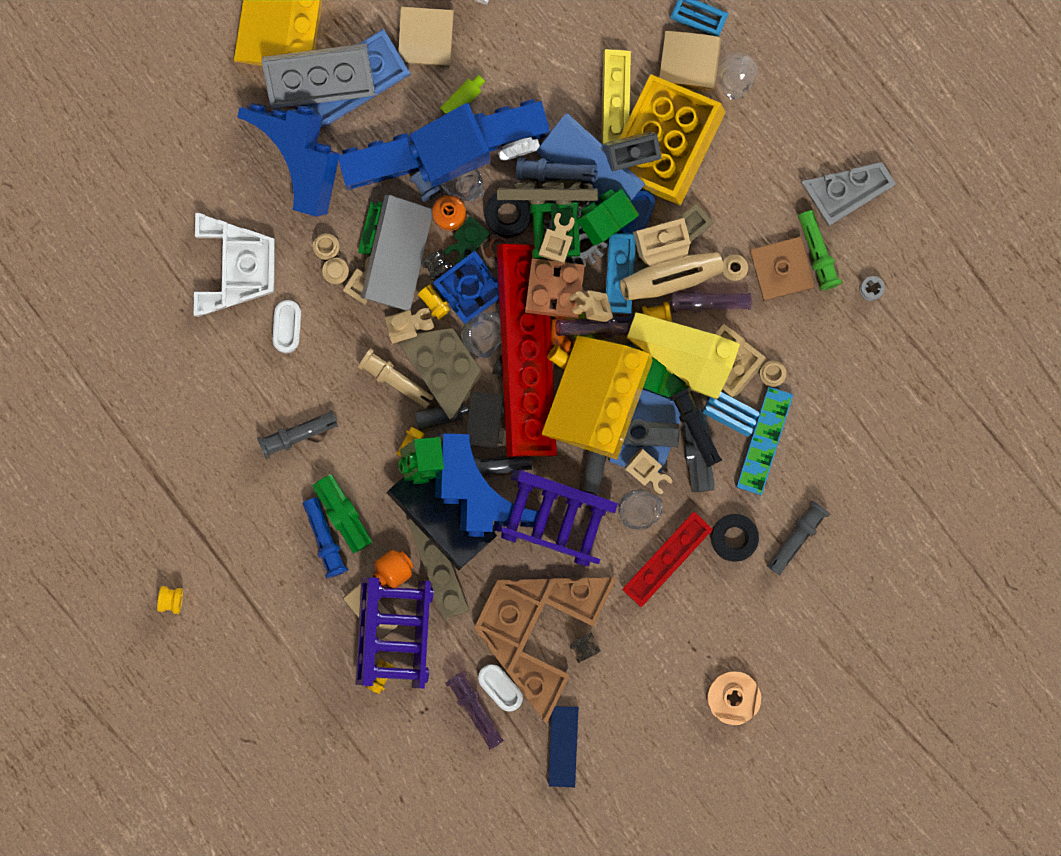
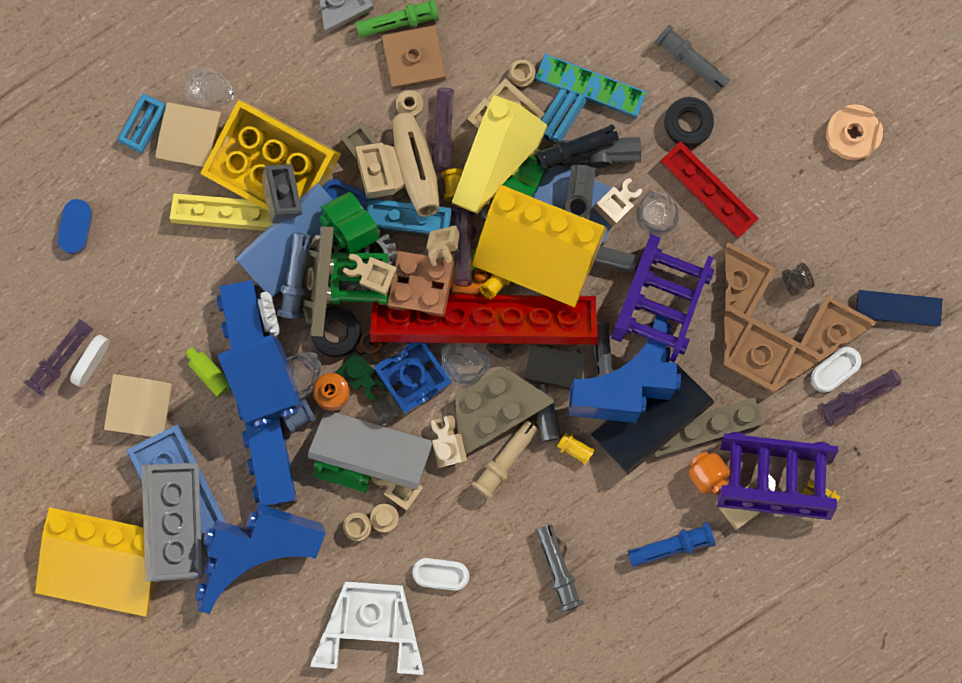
camera: 80 degrees left, 5 degrees down
green piece [312,474,373,554] -> none
green brick [399,437,444,484] -> none
yellow pin [418,284,450,319] -> none

